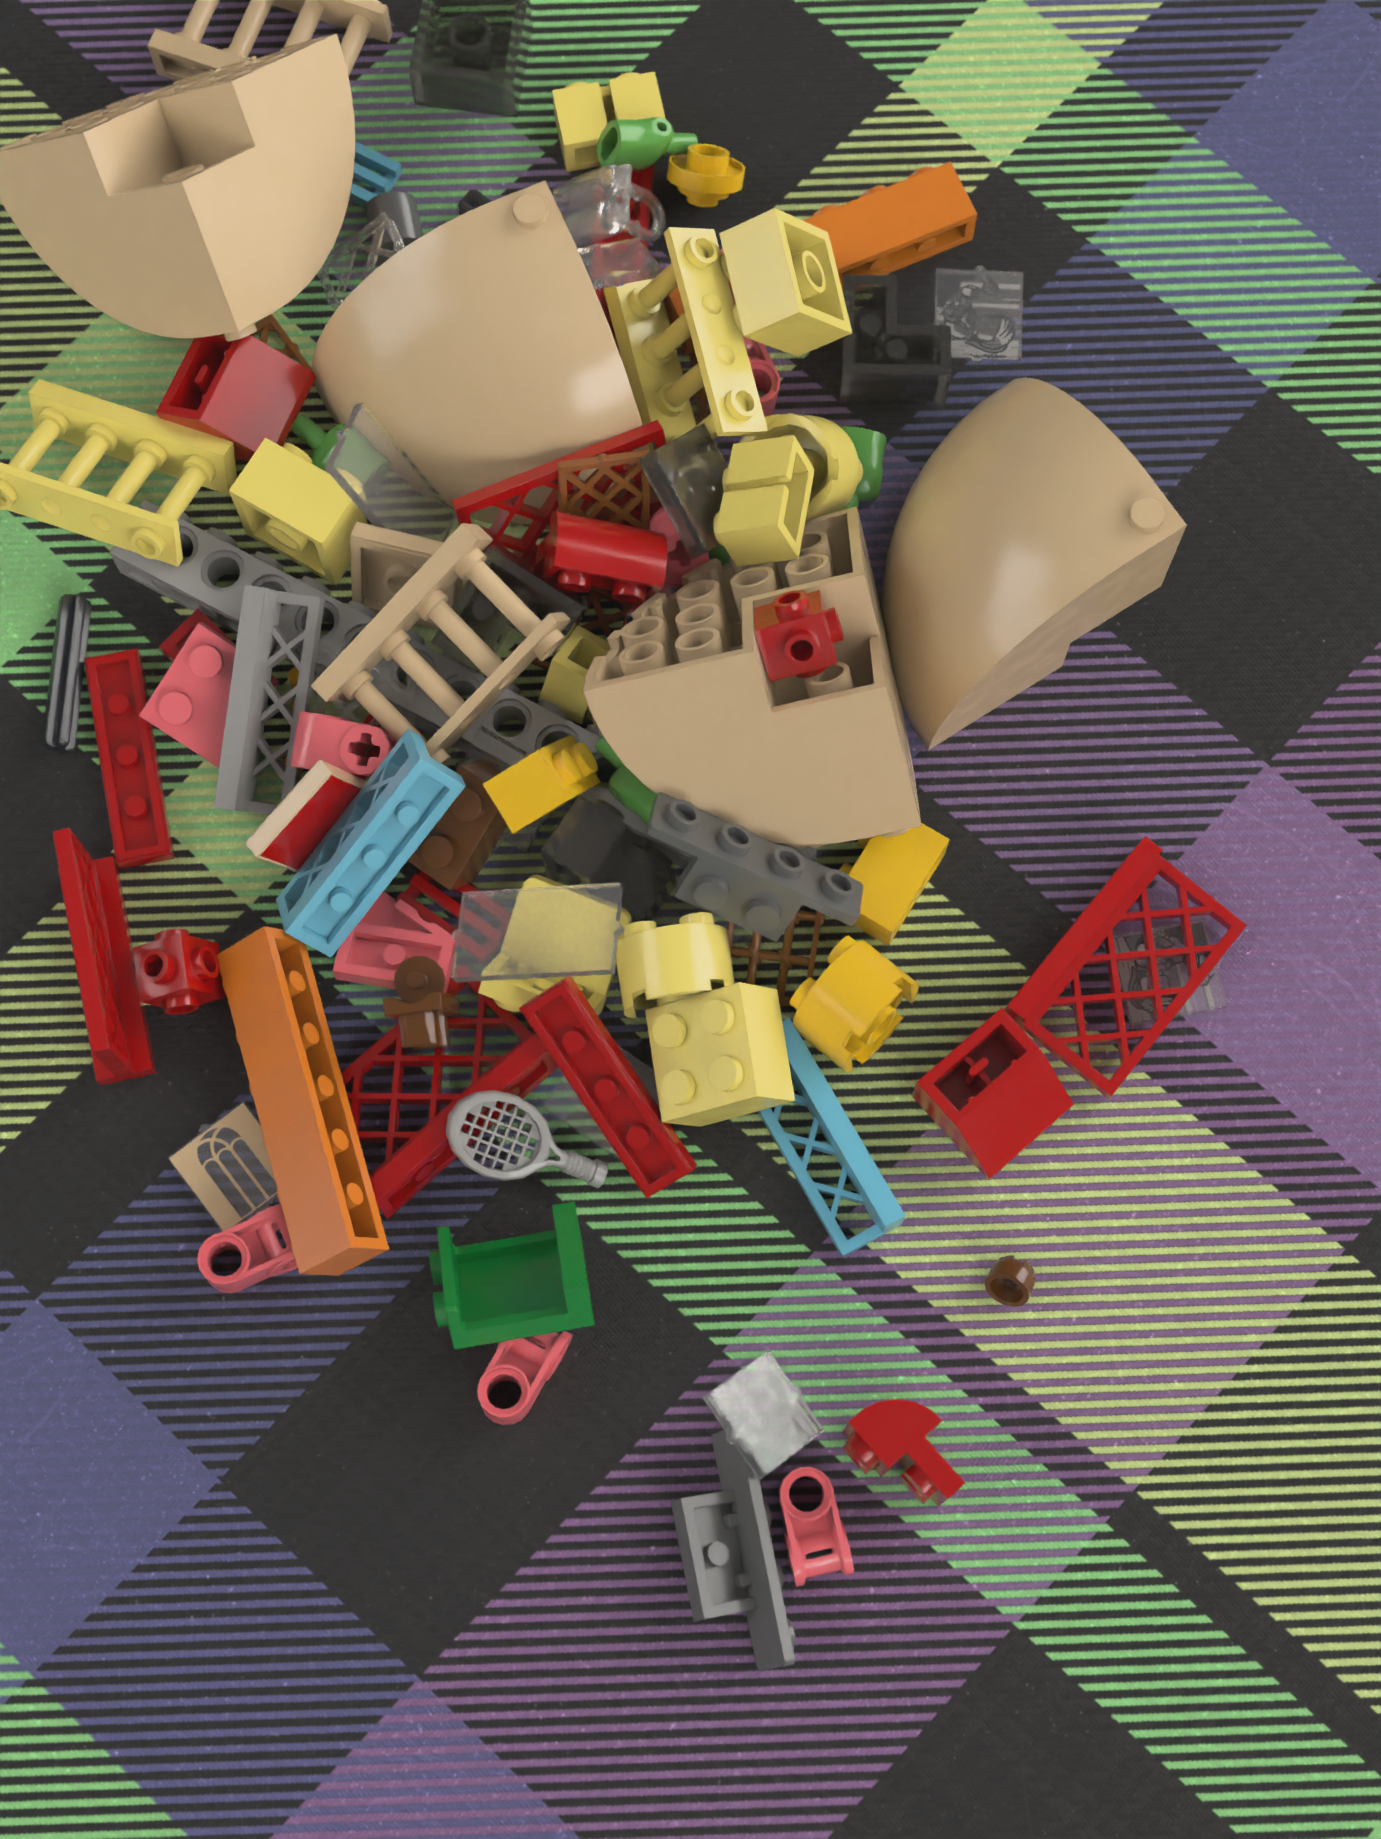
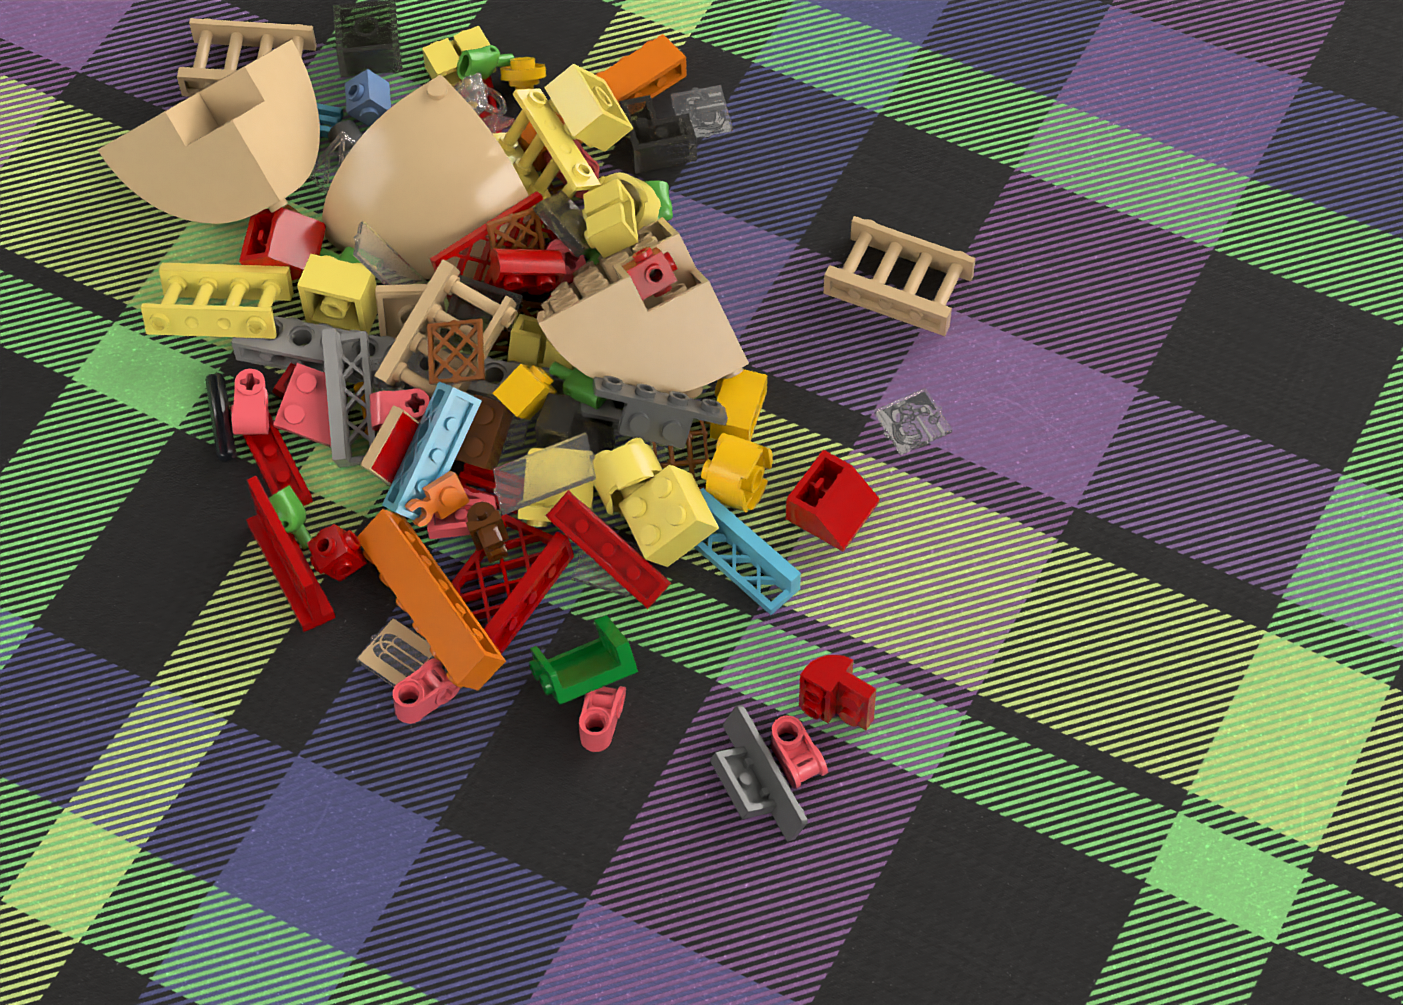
camera: 15 degrees left, 15 degrees down
light grey piece [445,1090,608,1188] -> none
clear piece [702,1350,824,1480] -> none
tan brick [881,377,1187,750] -> none
reddish brown hinge [985,1255,1035,1307] -> none
red fence [1004,836,1247,1099] -> none
none -> coral piece [232,369,269,435]
none -> bright green piece [269,485,313,550]
none -> medium blue brick [345,69,391,126]
none -> orange plate [405,471,470,527]
none -> dark orange window [427,318,485,385]
none -> tan fence [824,216,976,336]

